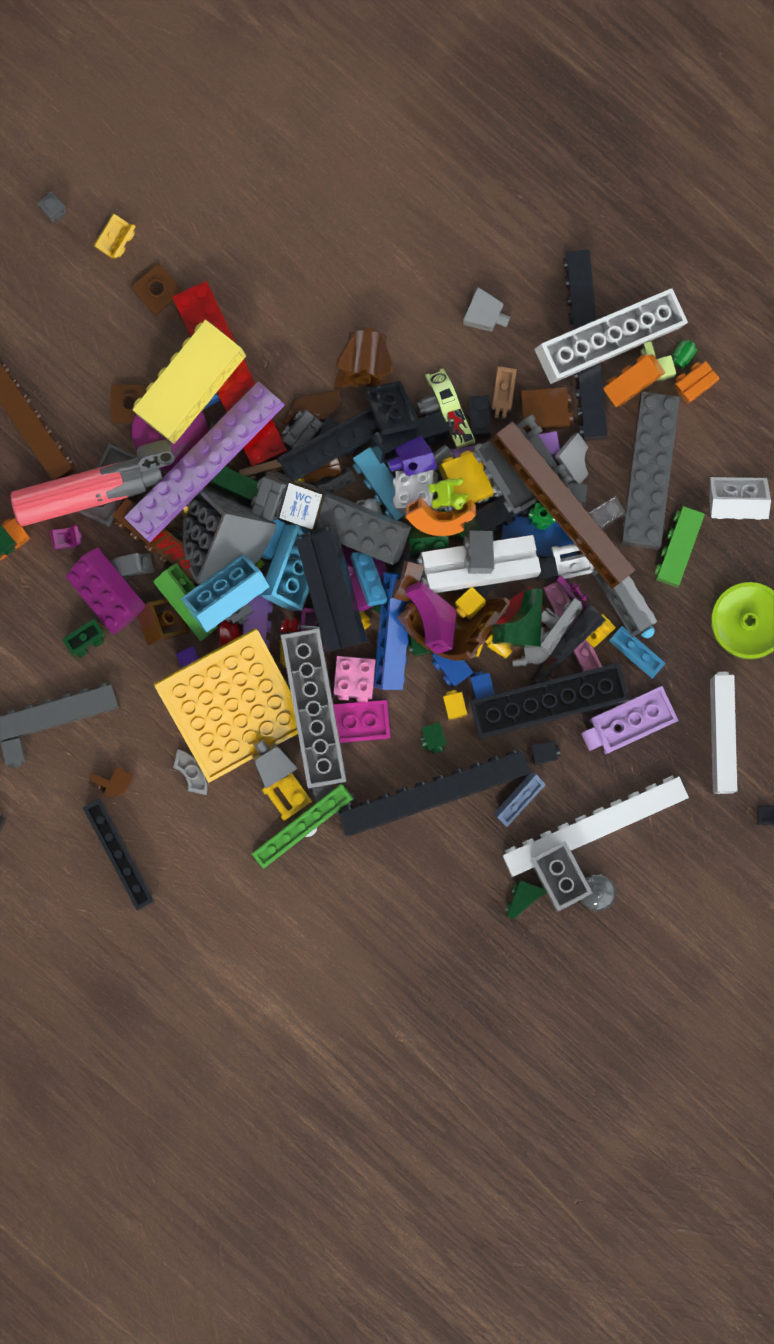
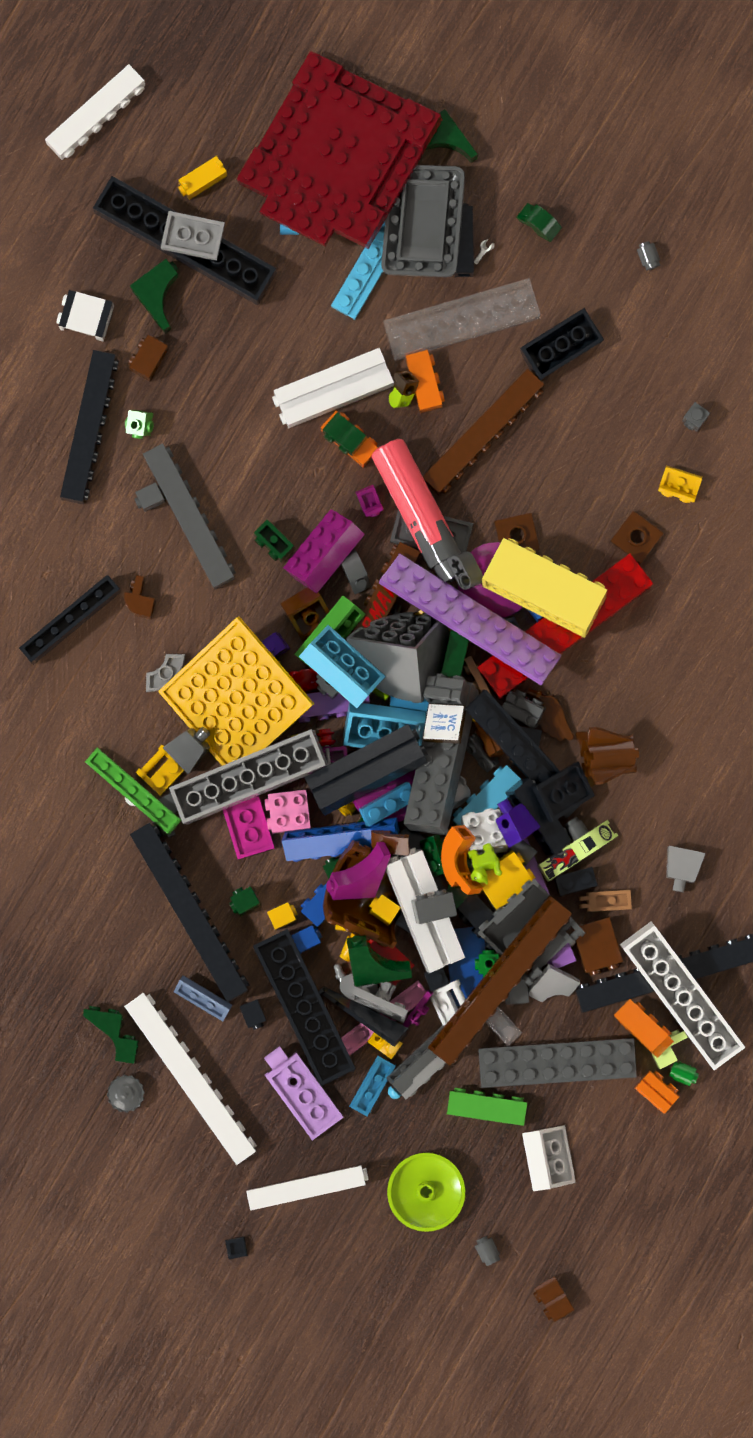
camera: 80 degrees right, 0 degrees up
light grey brick [530,841,592,912] -> none

